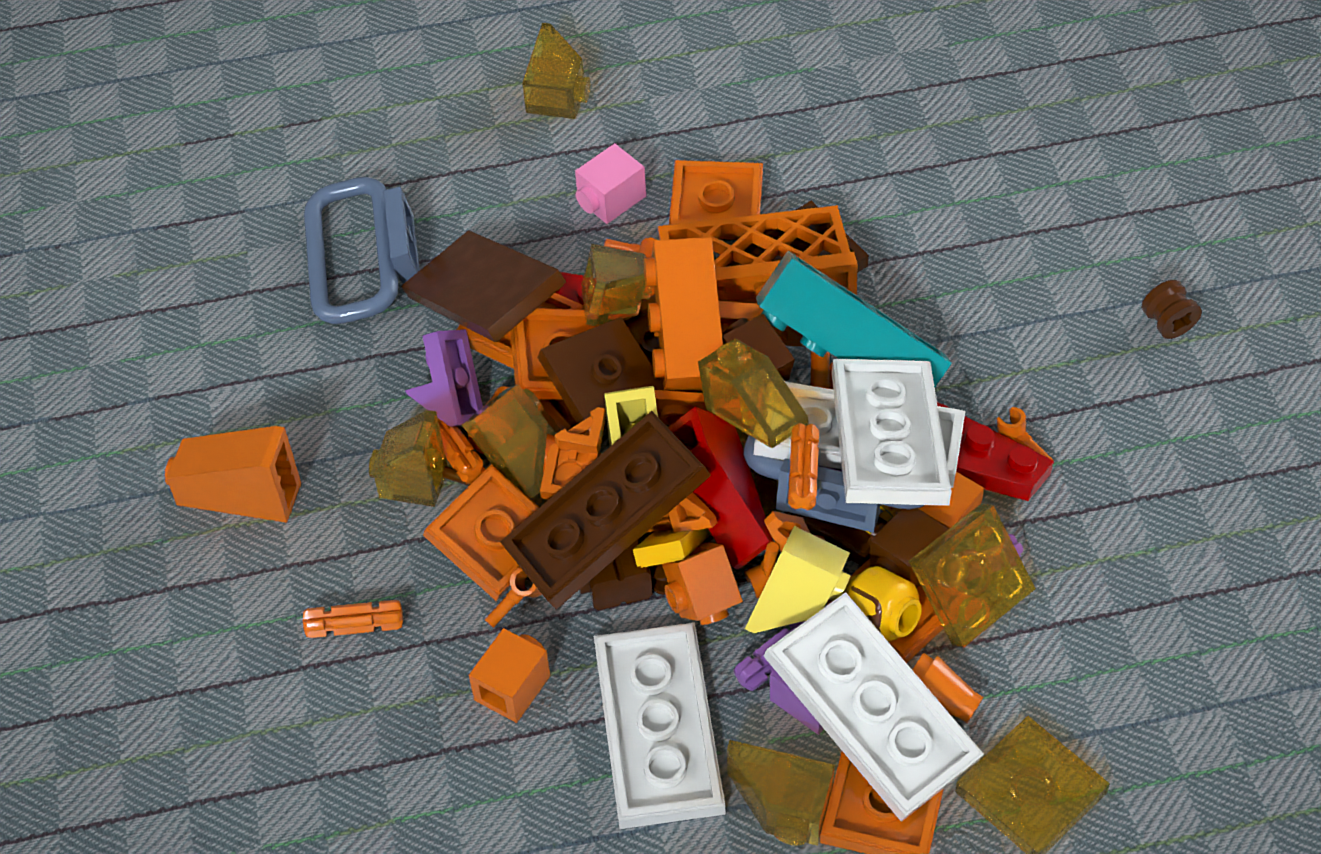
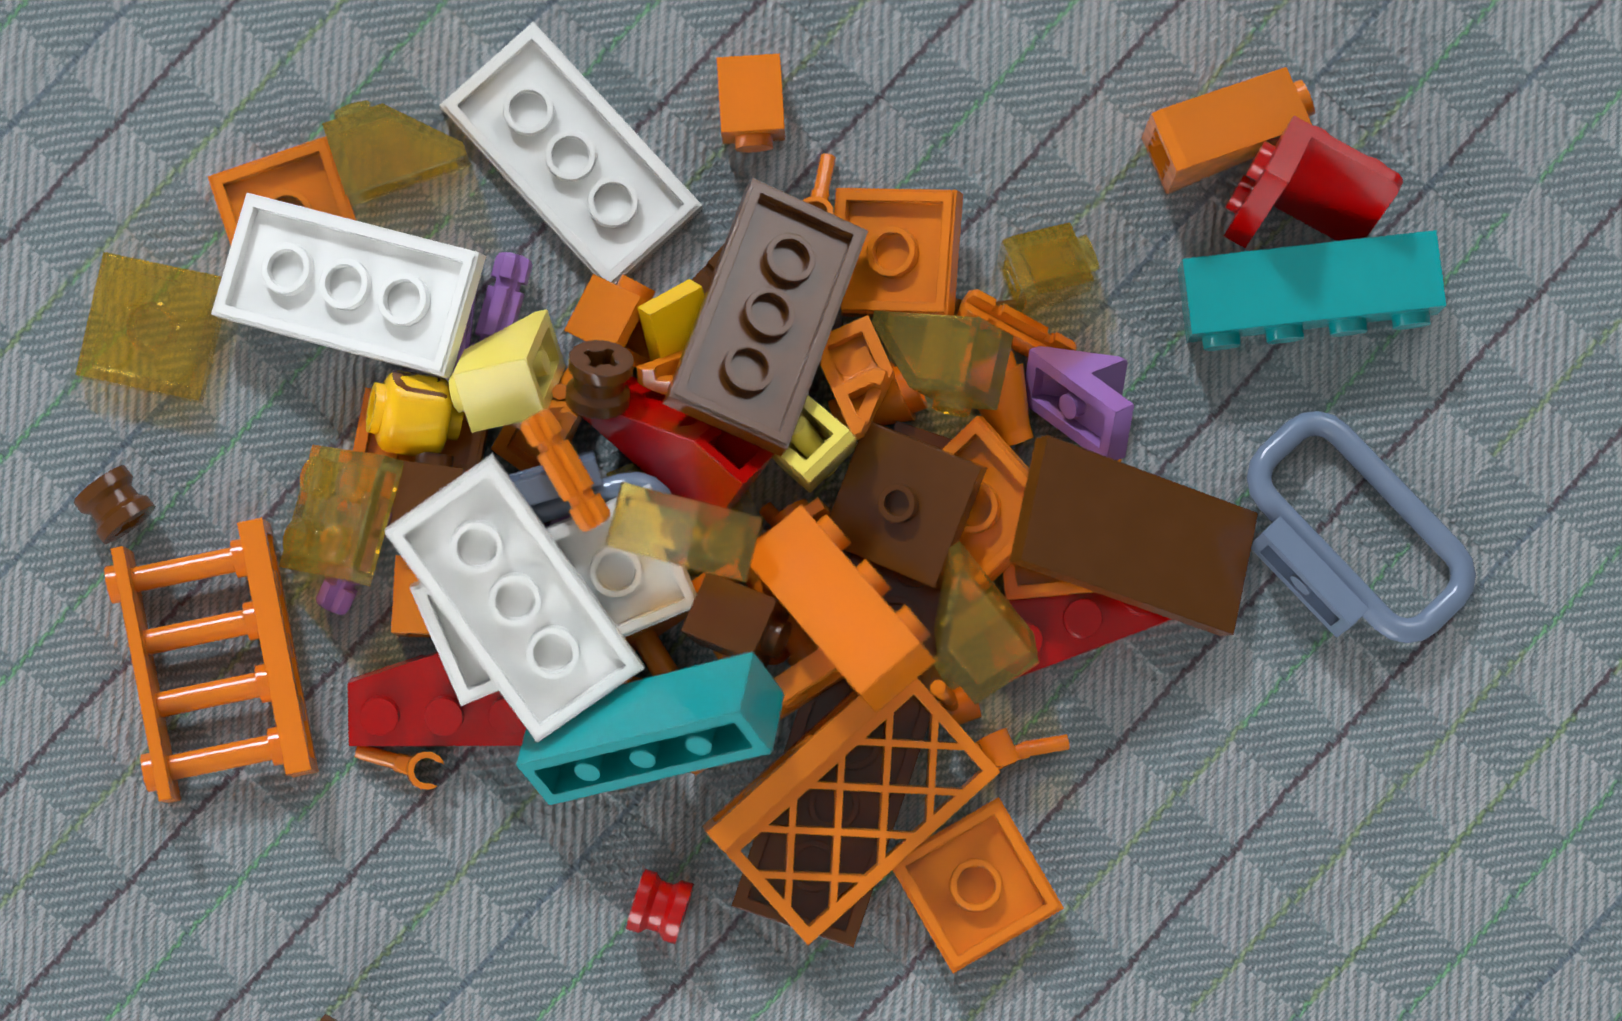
camera: 145 degrees right, 30 degrees up
orange axle [303,600,403,638] -> none
clear yellow slope [522,23,590,119] -> none
bright pink brick [575,143,646,224] -> none
orange cone [912,653,984,723] -> none
none -> reddish brown wheel [73,465,156,544]
none -> orange fence [104,517,319,803]
none -> reddish brown wheel [565,340,634,419]
none -> red wheel [626,869,694,945]
none -> teal brick [1177,230,1447,351]
none -> red bracket [1223,115,1403,248]

